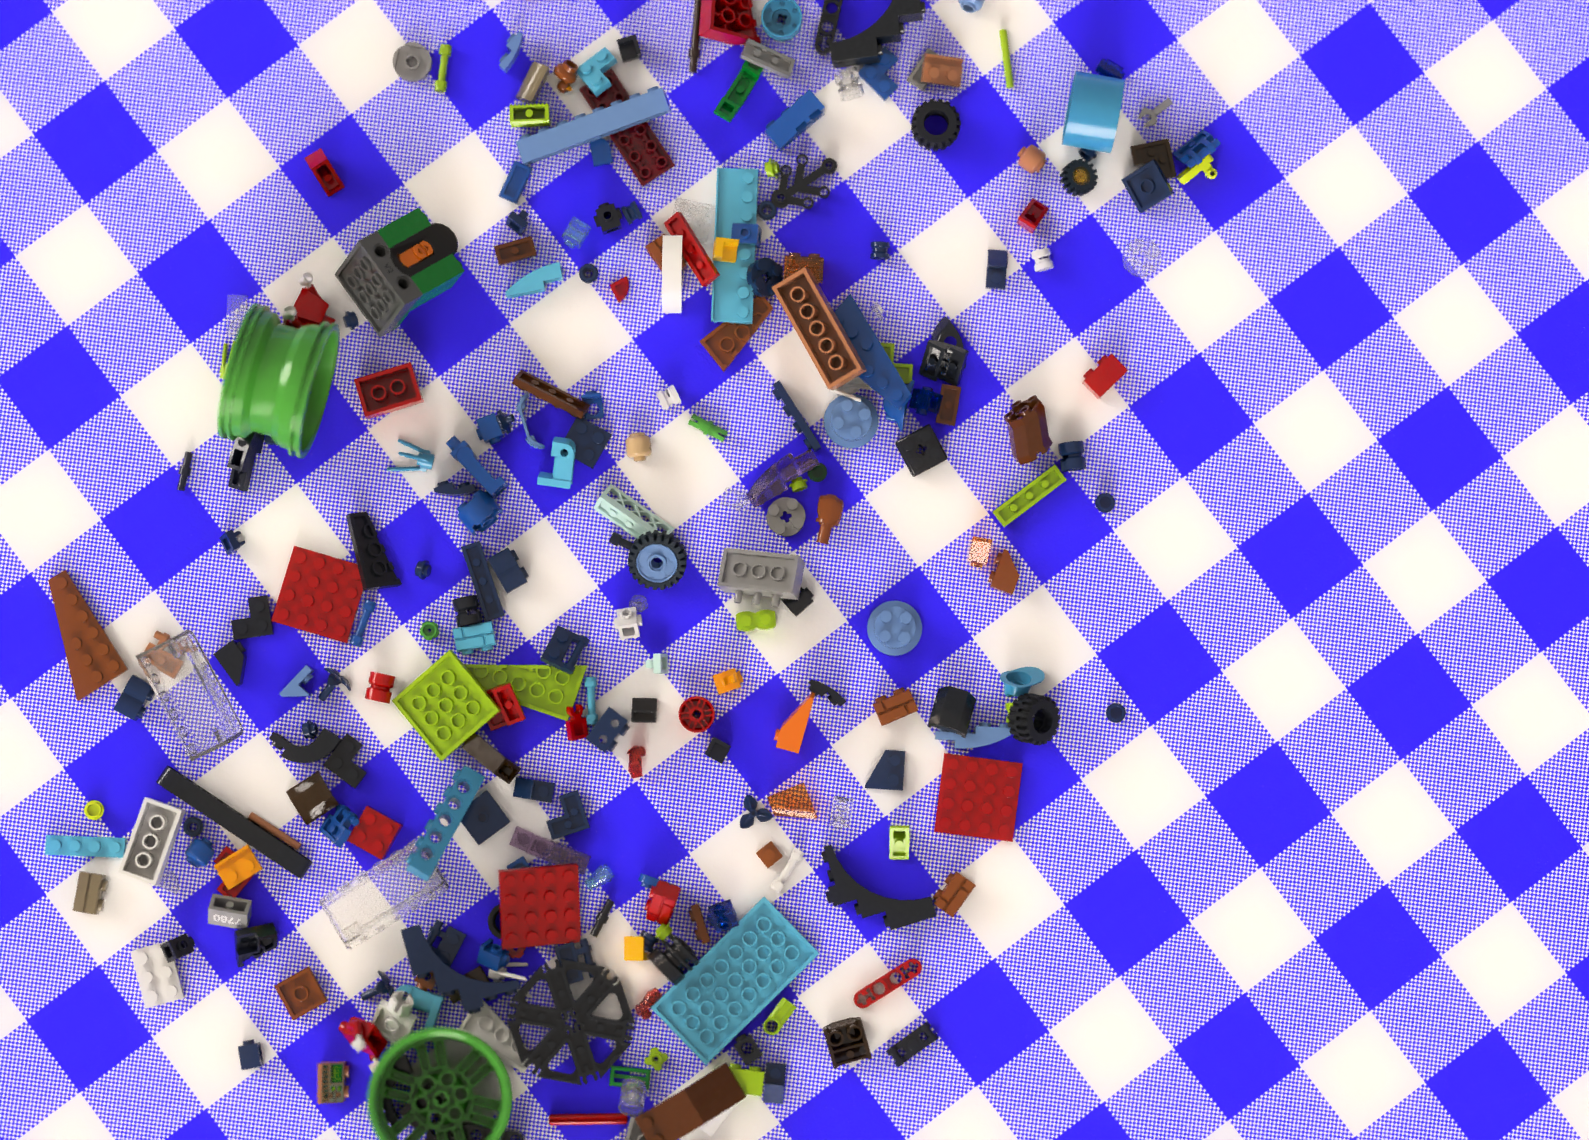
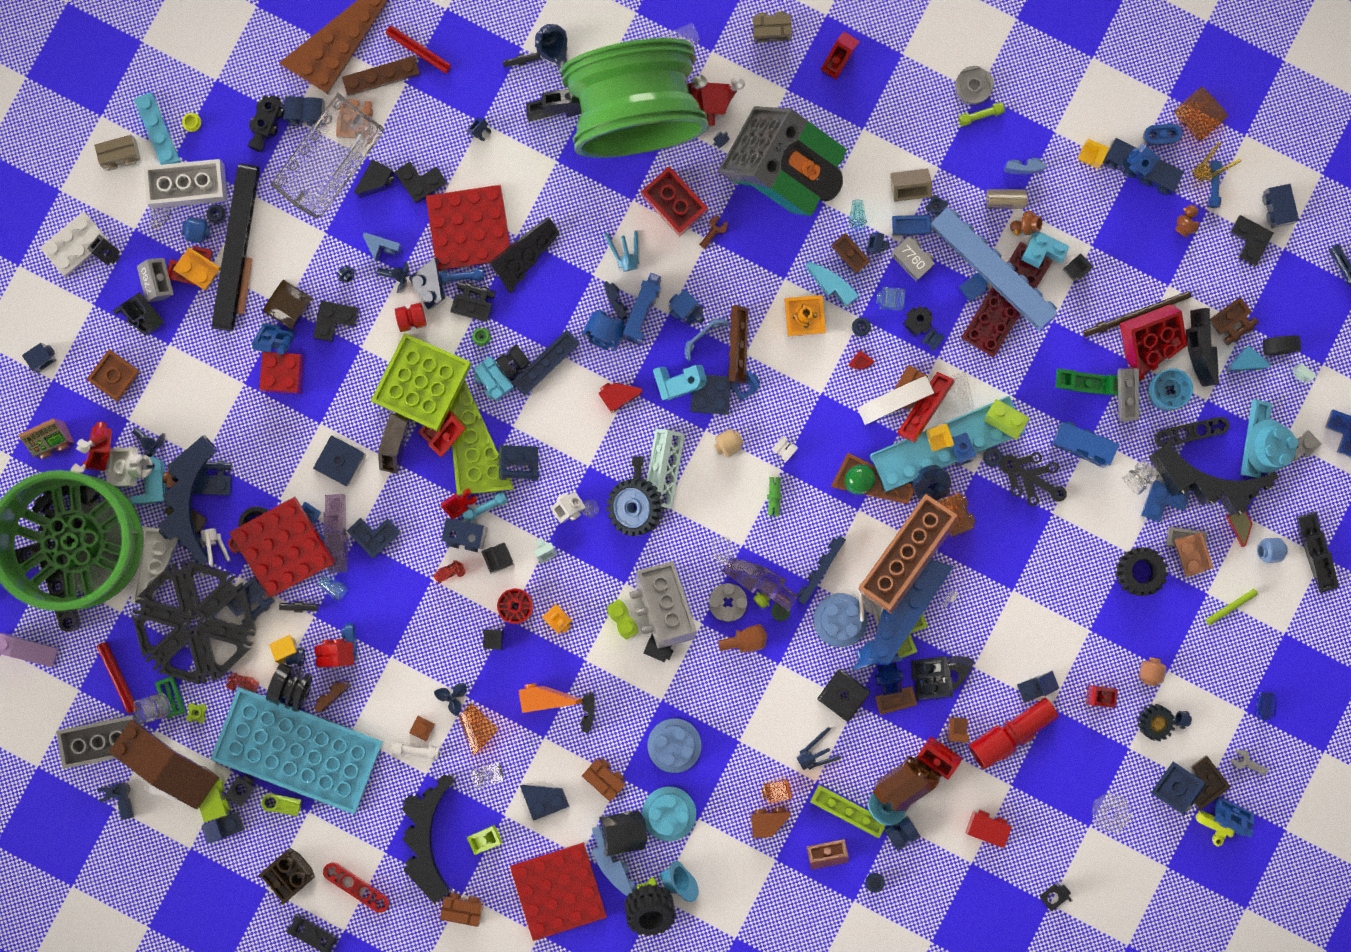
camera: 70 degrees right, 0 degrees up
black arch [269,728,342,763] -> none
clear windscreen [319,840,449,950] -> none
dark azure brick [405,765,485,881] -> none
dark blue plate [415,560,432,580] -> none
blue brick [477,938,510,972] -> none
dark blue brick [488,548,529,594] -> none
lime brick [509,103,551,128] -> none
dark blue slope [513,777,555,803] -> none
lime plate [655,923,673,941] -> none
clear blue brick [707,899,739,933] -> none
lime plate [764,158,780,178] -> none
dark blue wheel [870,241,890,260] -> none
white wheel [1031,248,1054,272] -> none
dark azure wheel [1062,71,1125,153] -> none
none -> black brick [248,95,284,152]
none -> reddish brown plate [342,56,420,96]
none -> red axle [385,25,451,73]
none -> wing [409,257,445,310]
none -> black plate [450,282,496,323]
none -> dark blue hair [535,24,568,74]
none -> red slope [598,383,643,414]
none -> medium azure piece [642,786,696,841]
none -> copper bar [699,215,728,249]
none -> dark tan brick [752,11,792,43]
none -> light orange plate [784,295,826,337]
none -> dark blue plant [796,727,841,770]
none -> slope [807,839,849,870]
none -> green hair [844,464,875,495]
none -> clear light blue cone [848,199,867,229]
none -> medium azure dish [868,793,906,825]
none -> dark tan brick [890,168,932,202]
none -> light grey brick [890,236,935,282]
none -> red brick [916,736,963,780]
none -> dark blue plate [926,195,948,217]
none -> dark orange panel [947,717,969,743]
none -> red piece [968,698,1059,770]
none -> lime brick [984,399,1030,440]
none -> black bracket [1040,882,1073,911]
none -> olive tile [1225,512,1253,547]

